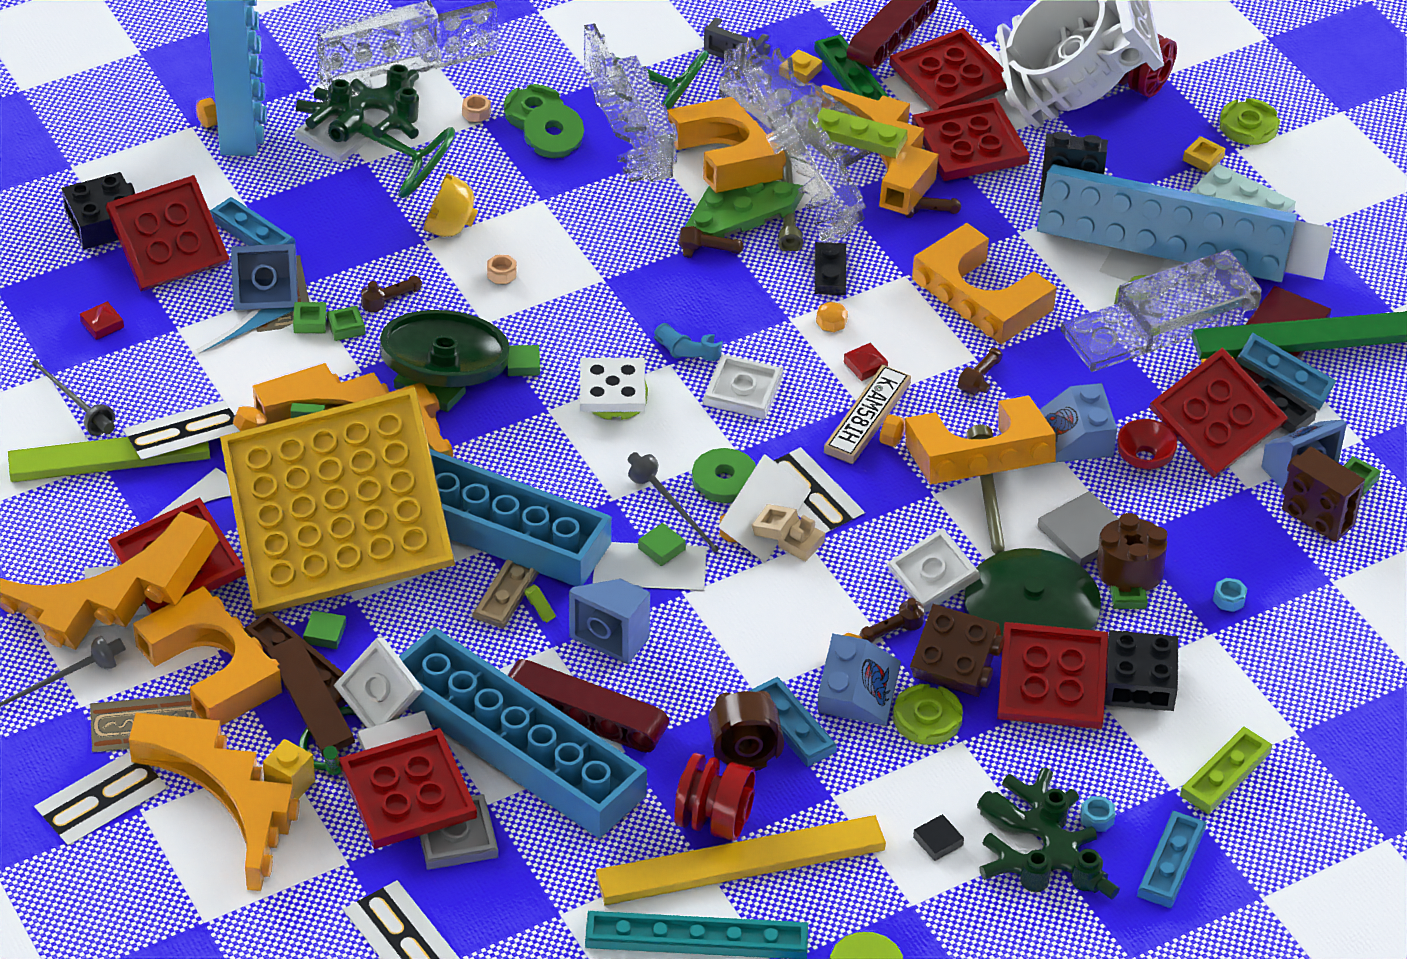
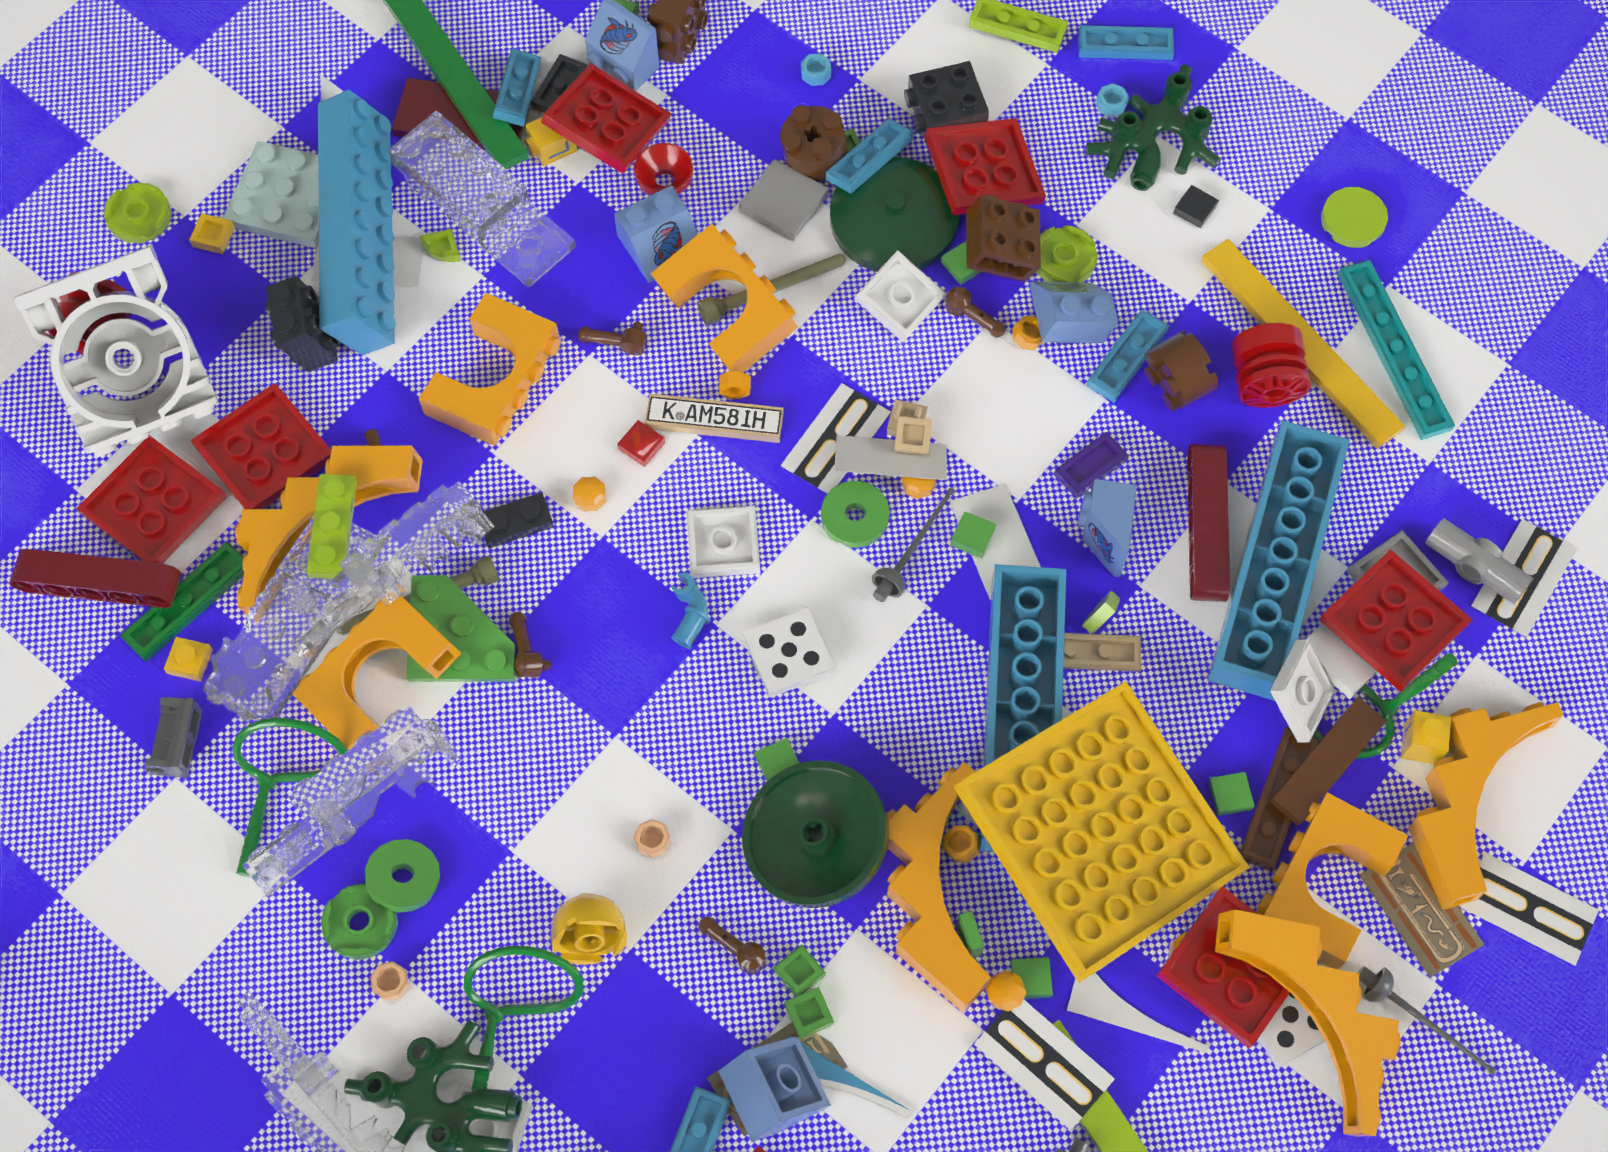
camera: 110 degrees left, 20 degrees up
none -> dark azure tile [826,118,914,194]
none -> dark purple tile [1054,432,1129,499]
none -> light grey piece [1425,518,1534,604]

